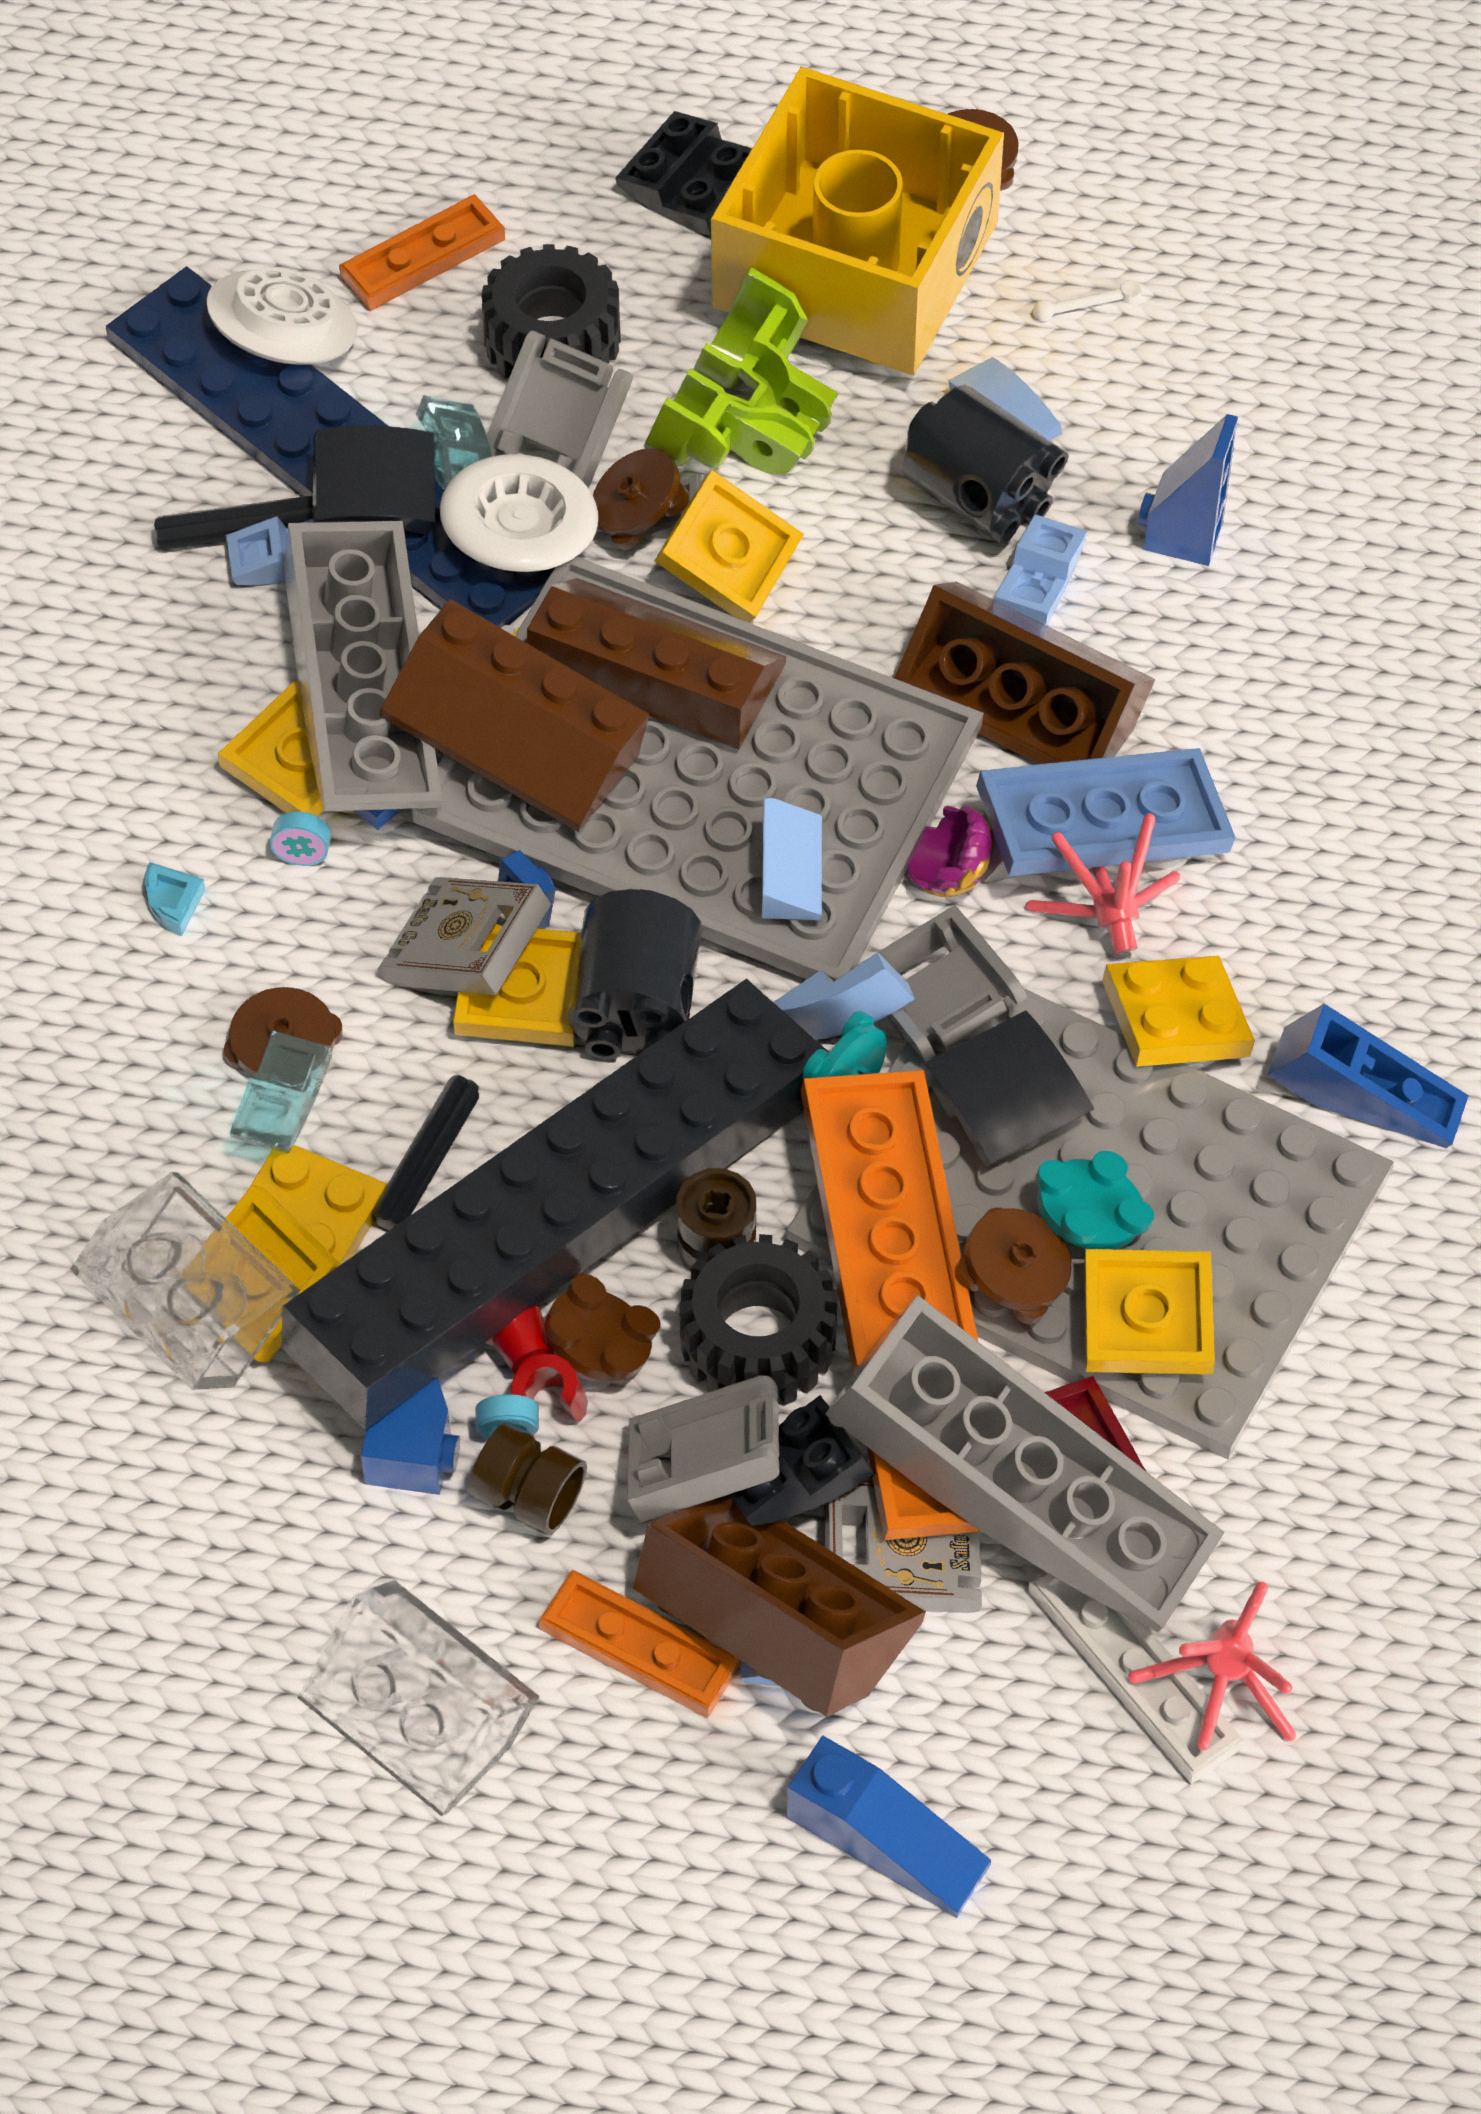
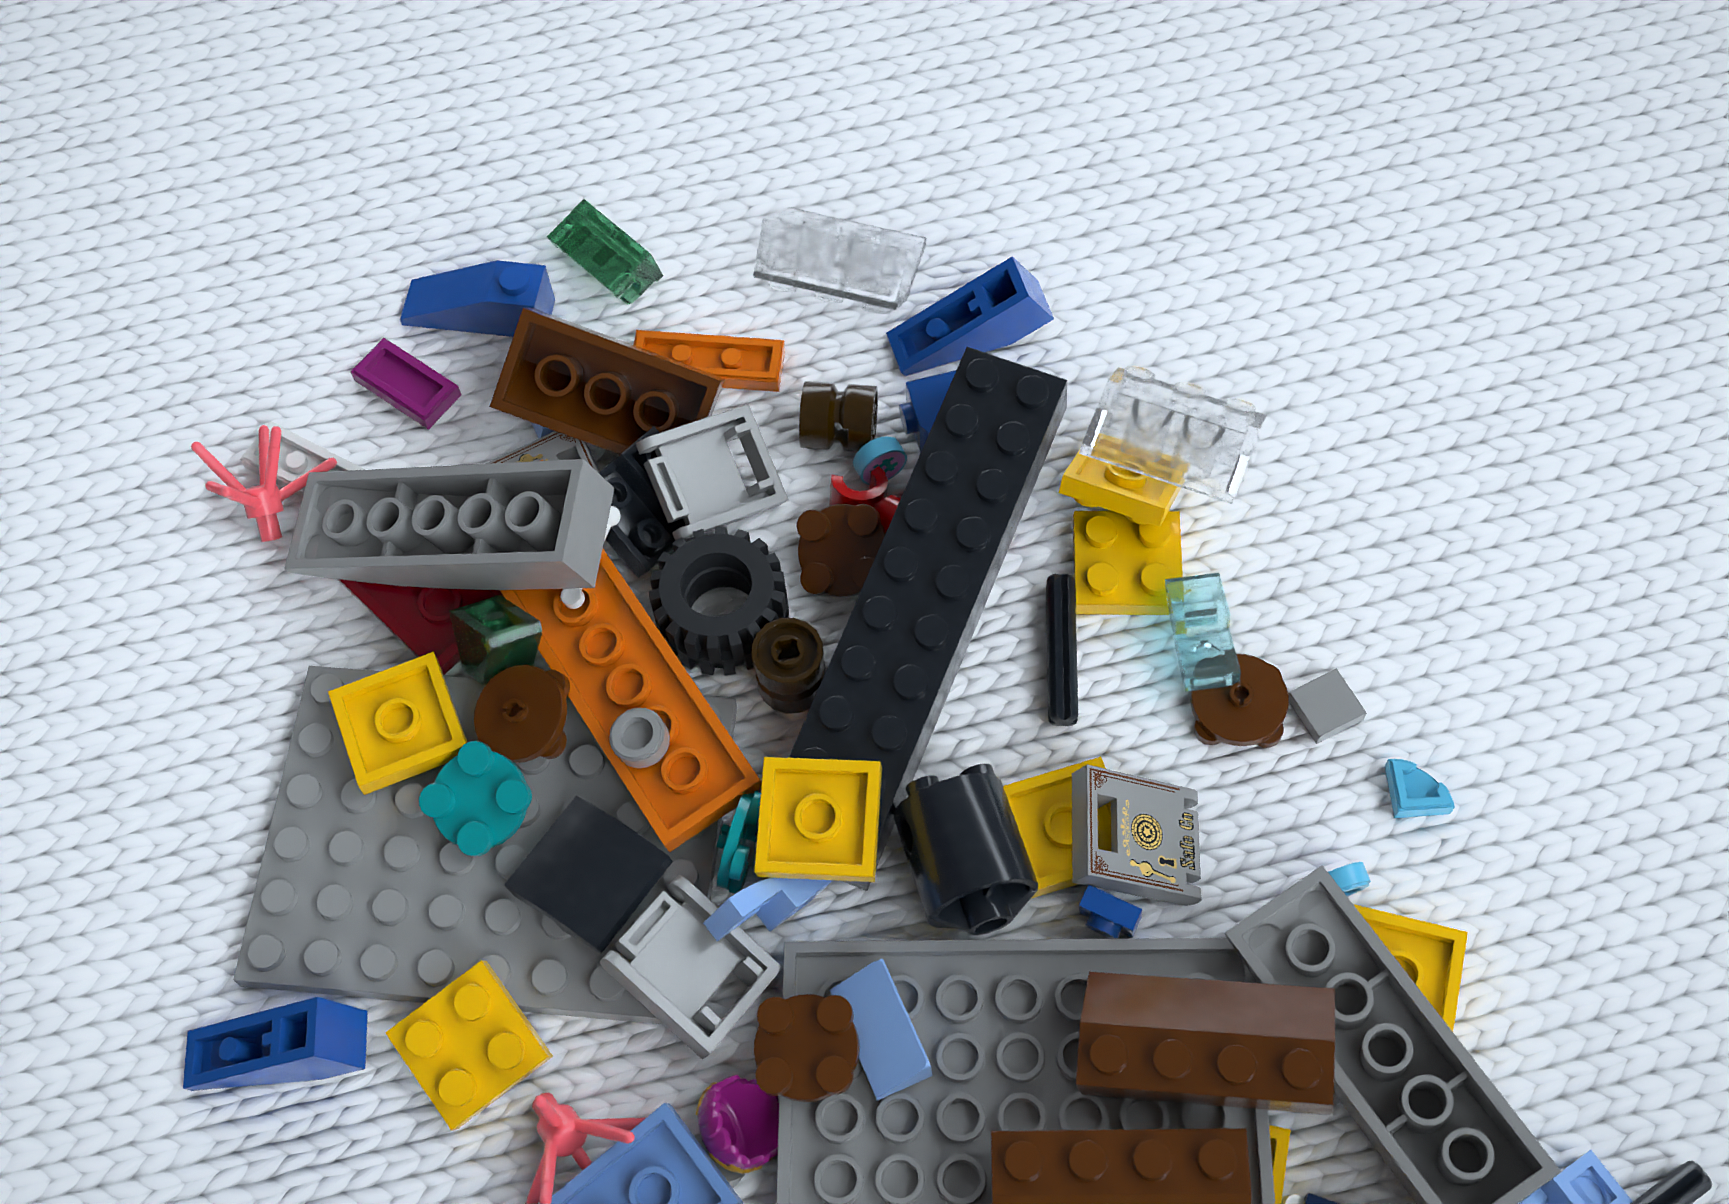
camera: 160 degrees right, 5 degrees up
none -> magenta tile [350,338,462,430]
none -> clear green slope [449,595,543,685]
none -> clear green hinge [547,199,664,305]
none -> light grey tile [609,708,670,768]
none -> yellow plate [754,757,882,882]
none -> reddish brown piece [754,994,860,1102]
none -> blue slope [886,256,1054,376]
none -> light grey tile [1288,668,1367,744]

